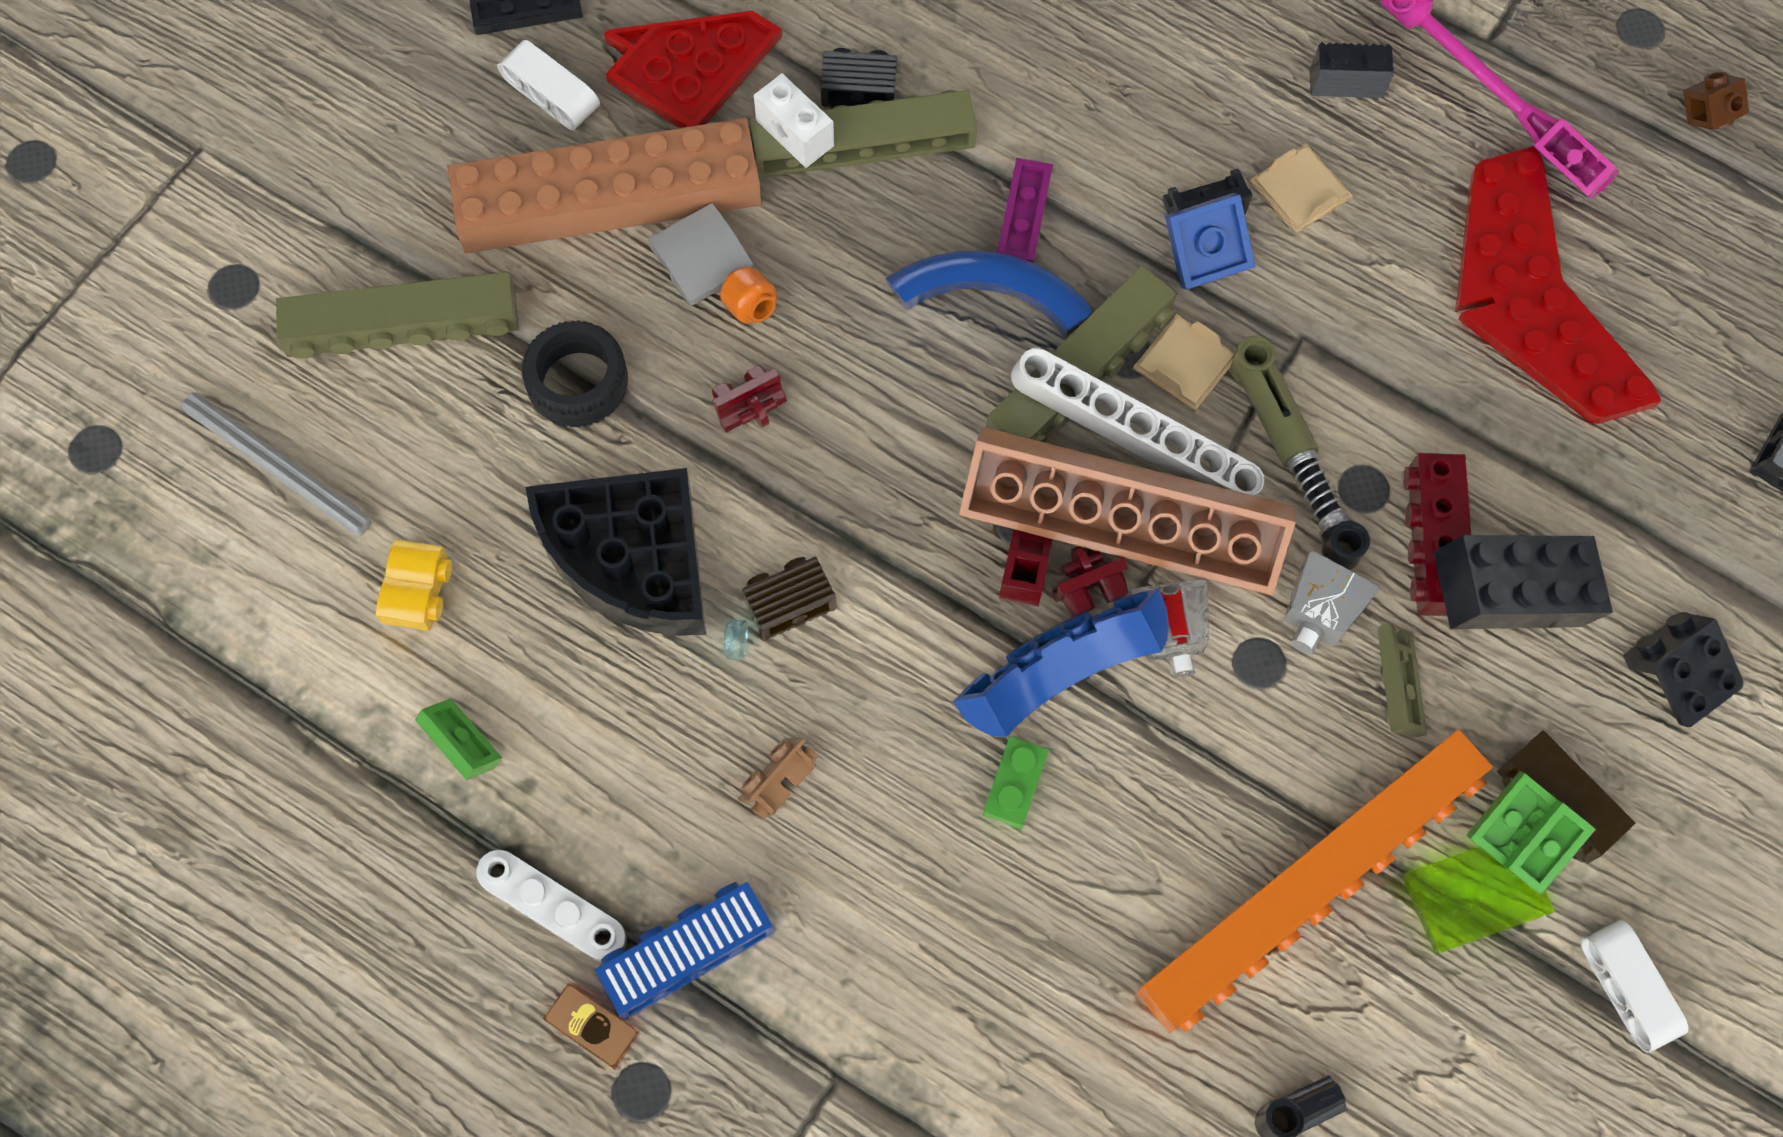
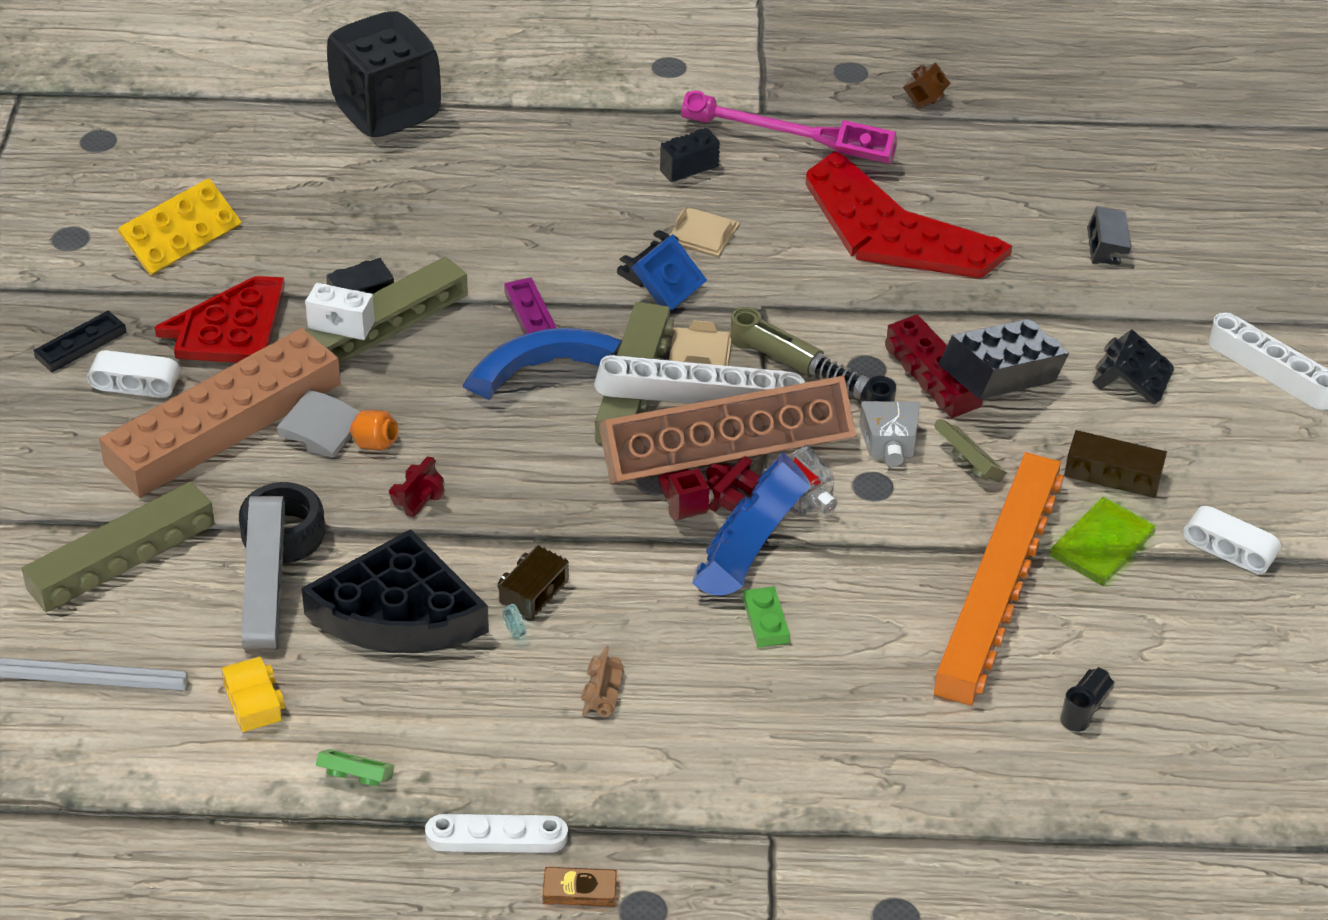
camera: 30 degrees left, 25 degrees down
blue brick [595,881,775,1021] -> none
bright green slope [1466,771,1596,895] -> none
none -> light grey beam [242,496,285,650]

